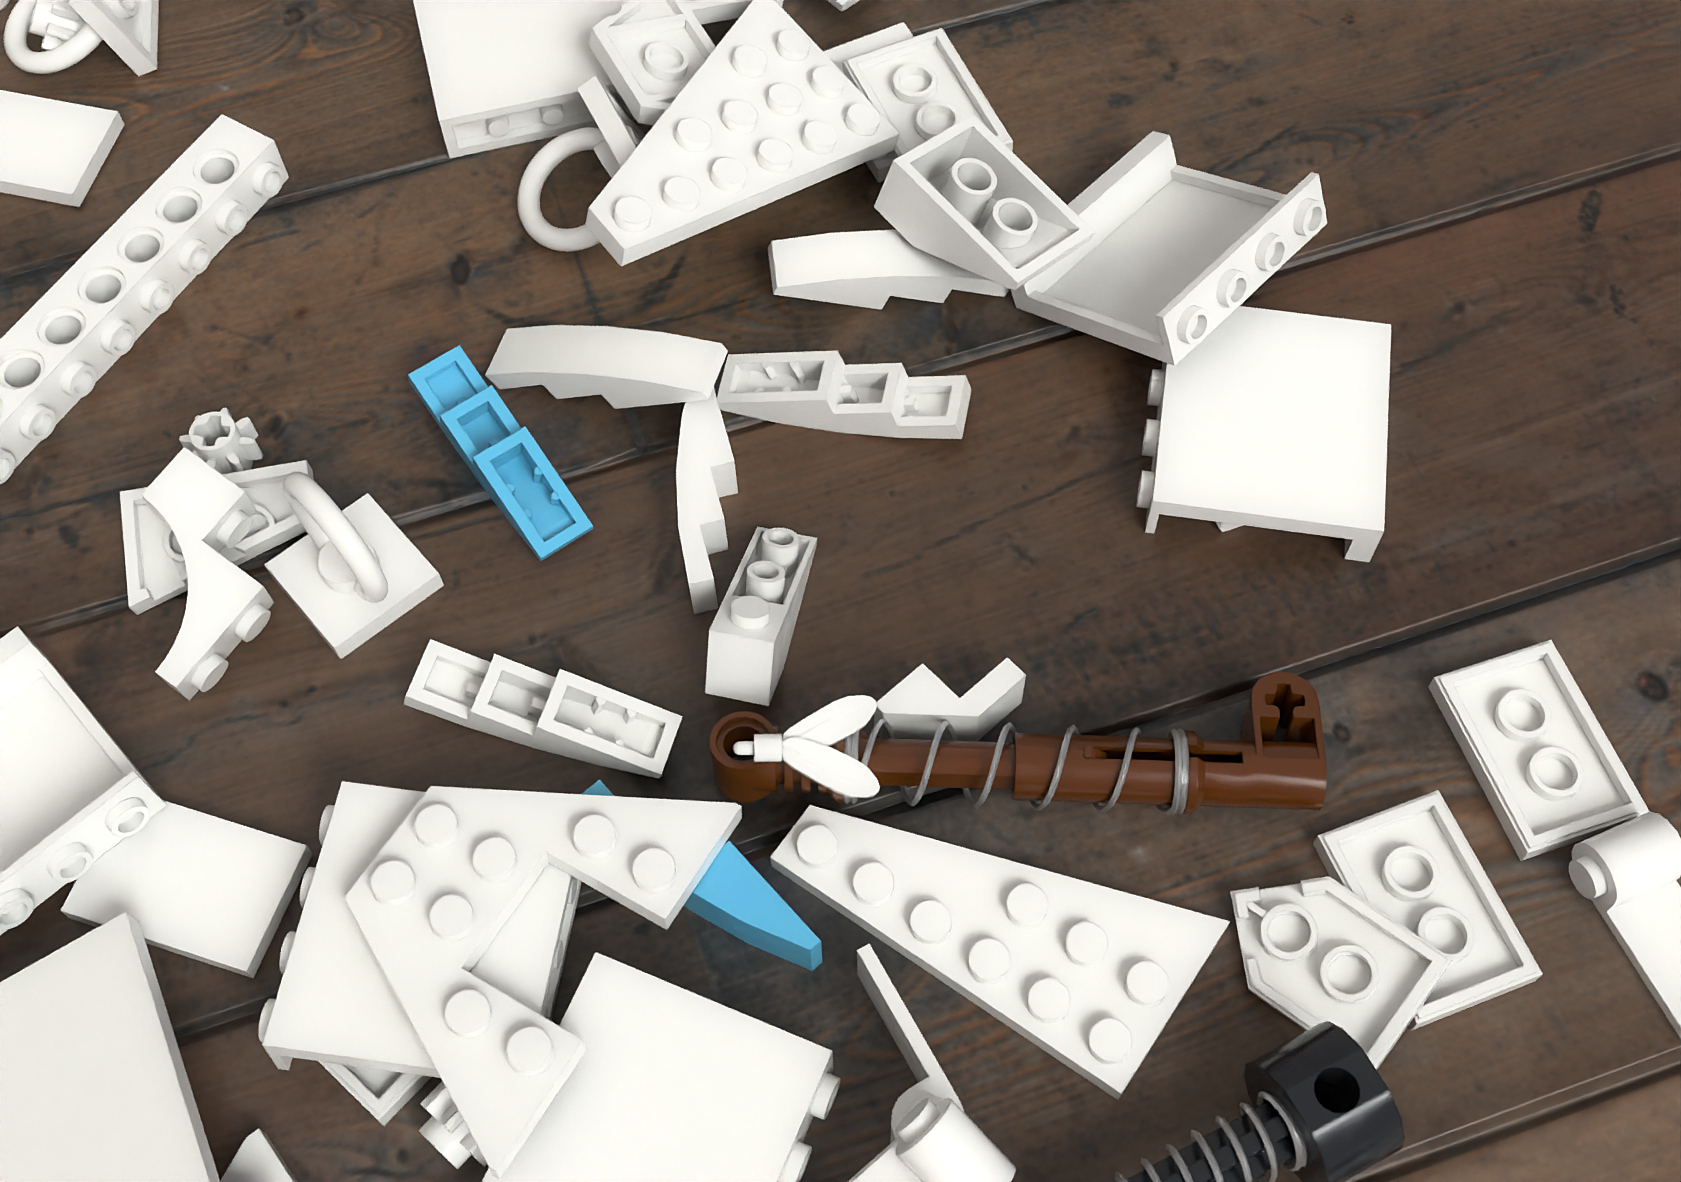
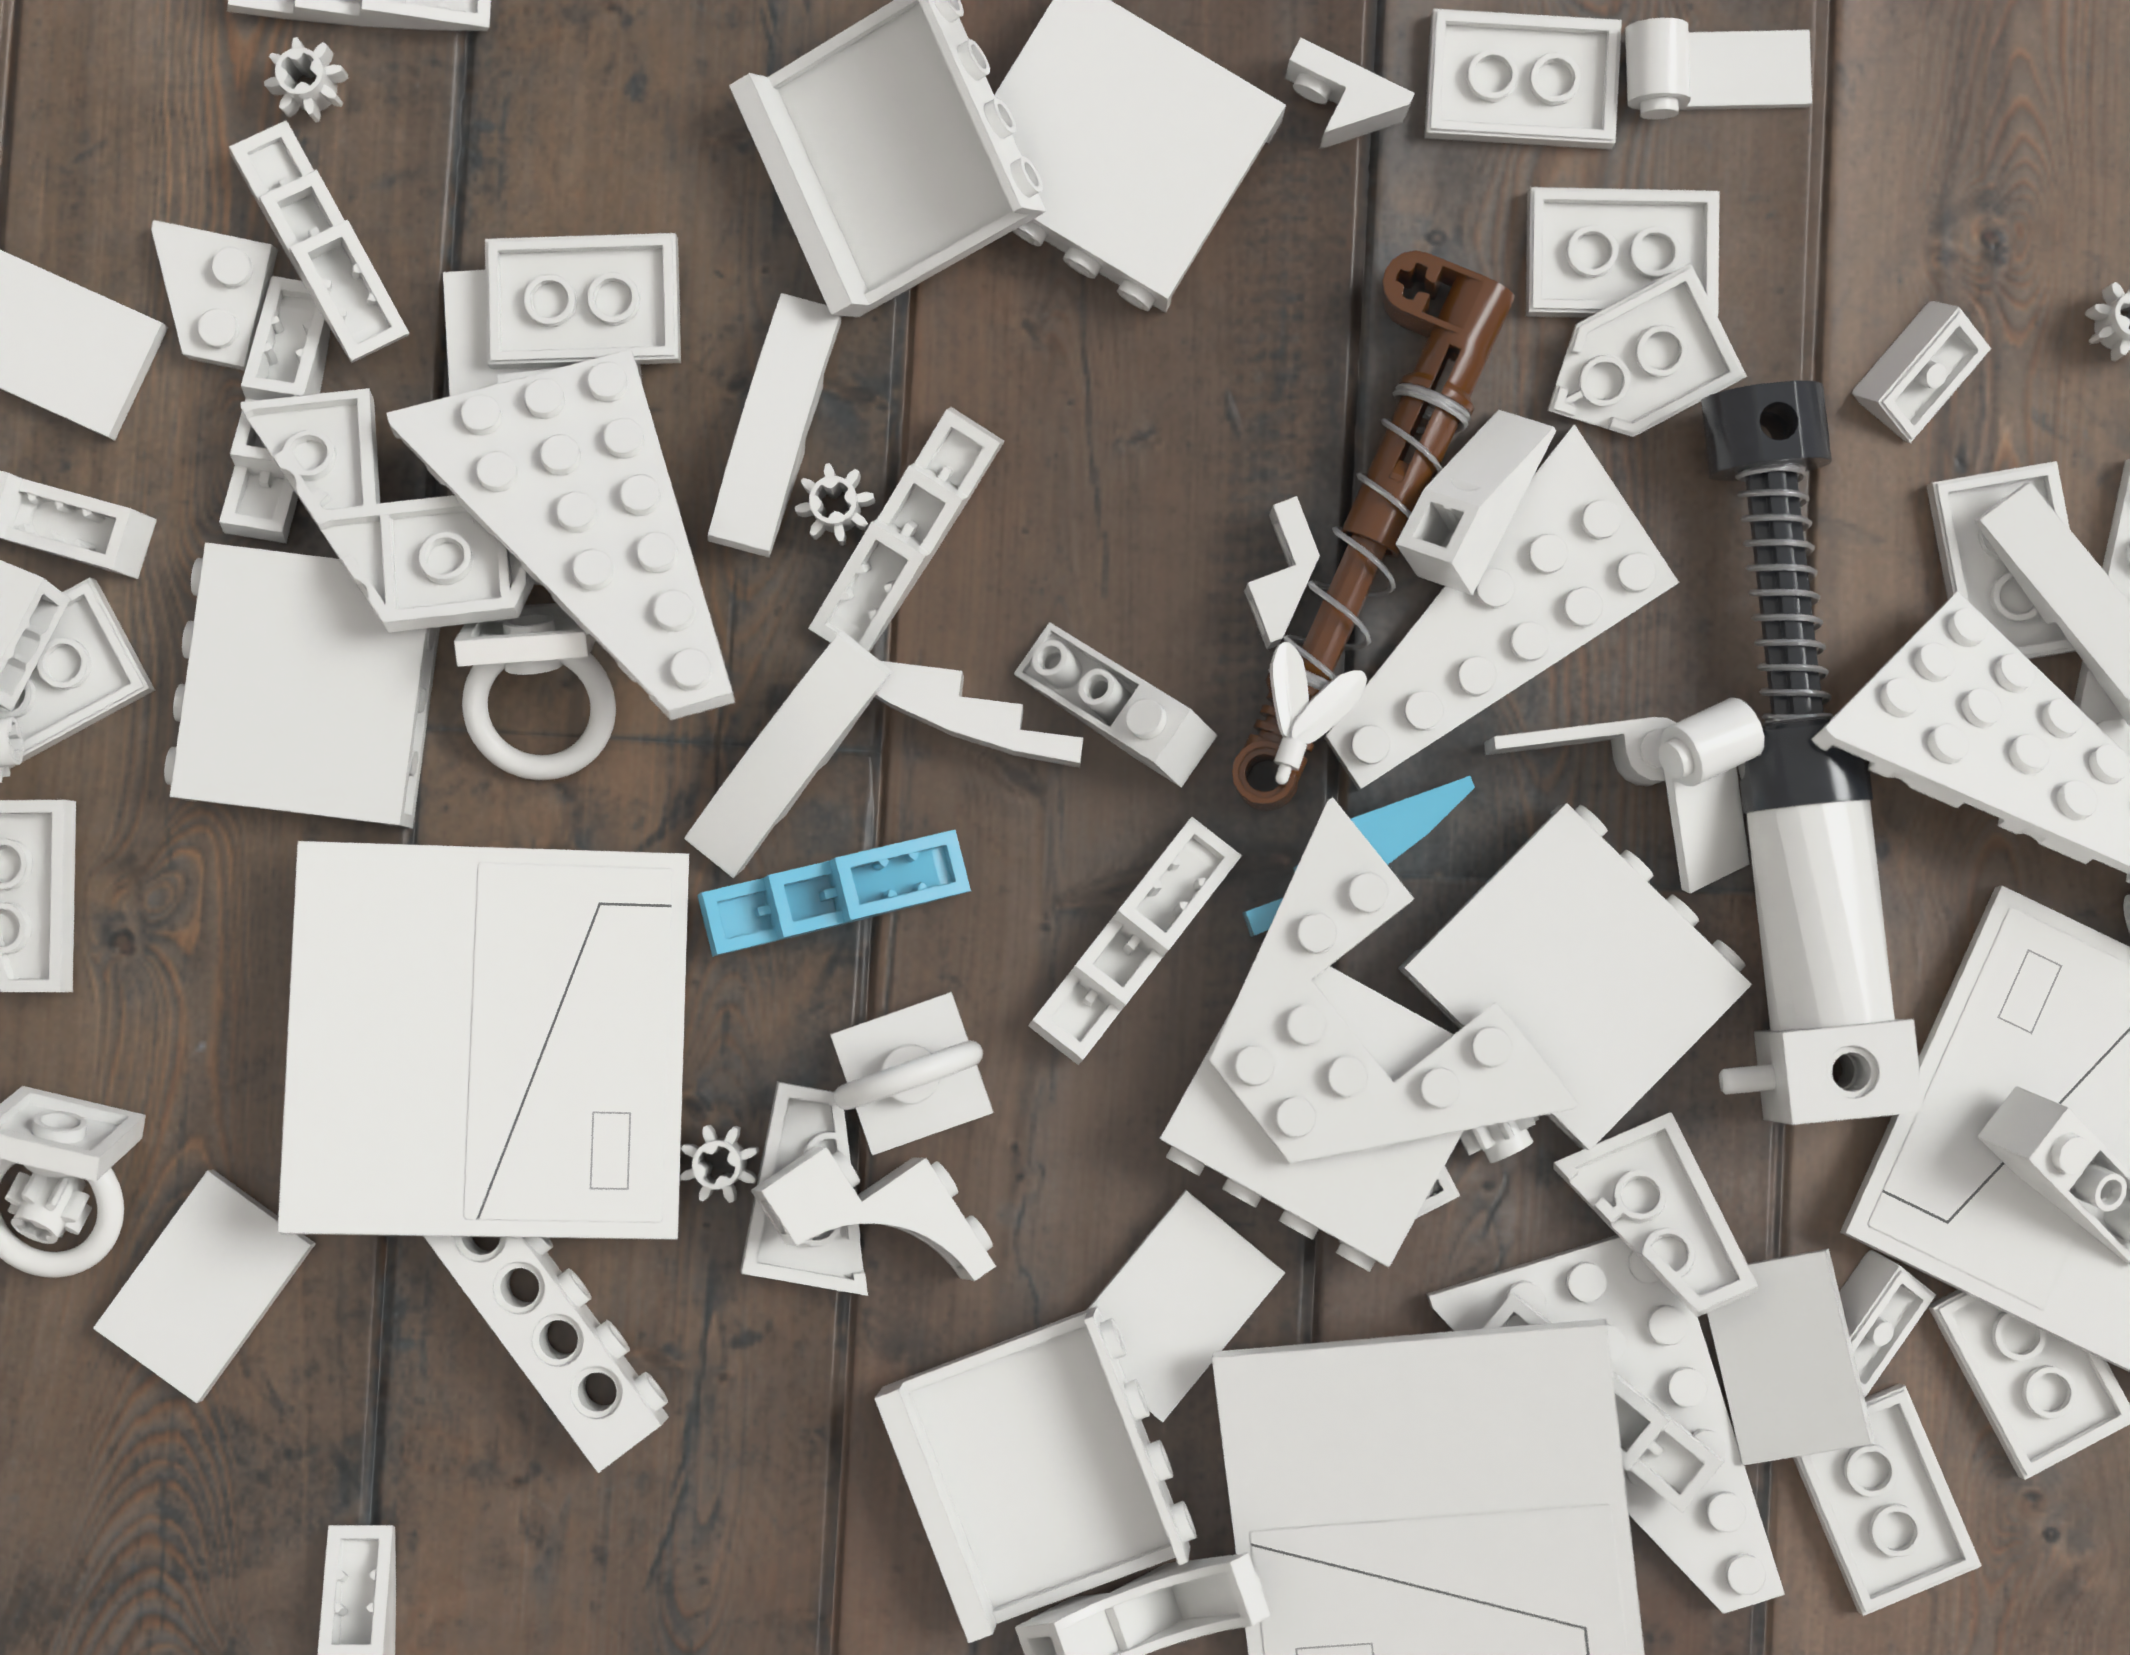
camera: 70 degrees left, 25 degrees up
white slope [874,114,1095,290] -> none
none -> white tile [278,841,689,1240]
none -> white gear [795,463,875,546]
none -> white slope [1285,37,1415,149]
none -> white slope [1396,410,1556,595]

